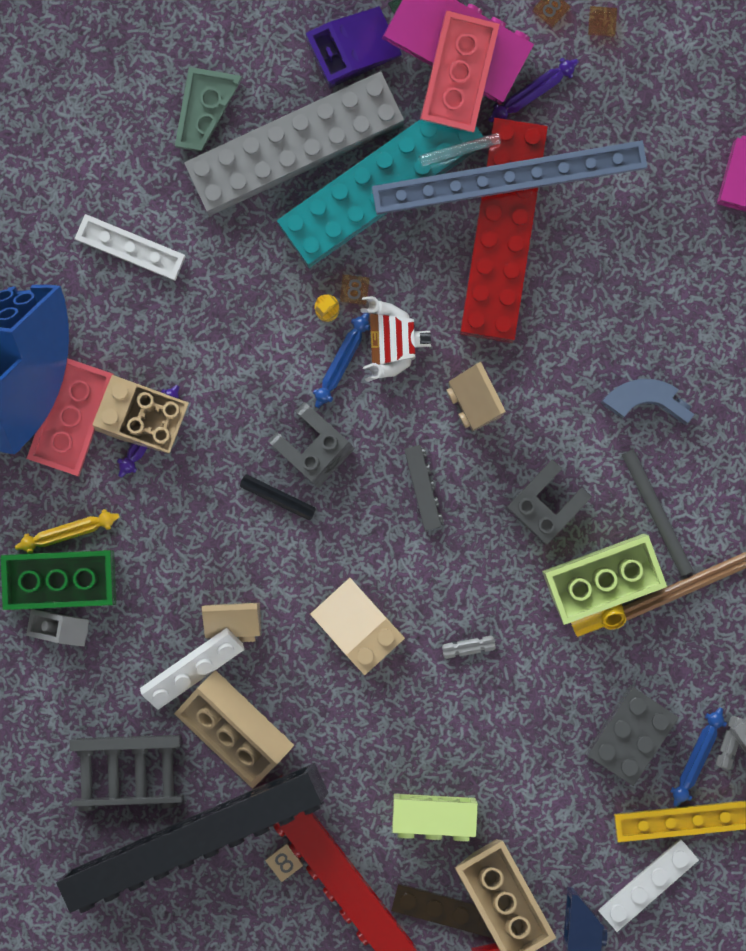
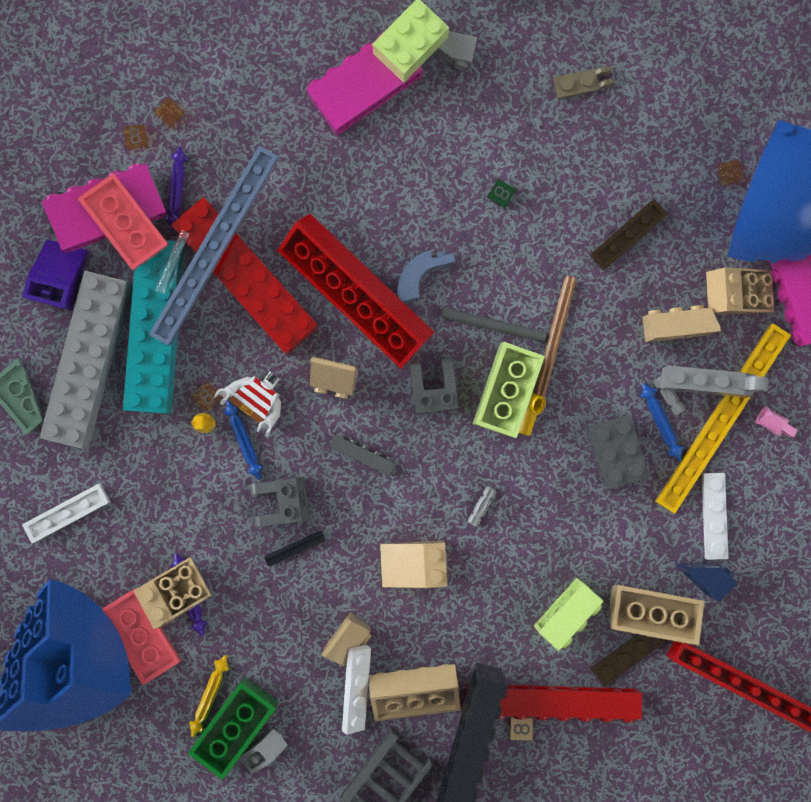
camera: 55 degrees left, 0 degrees up
none -> red brick [277,214,435,369]

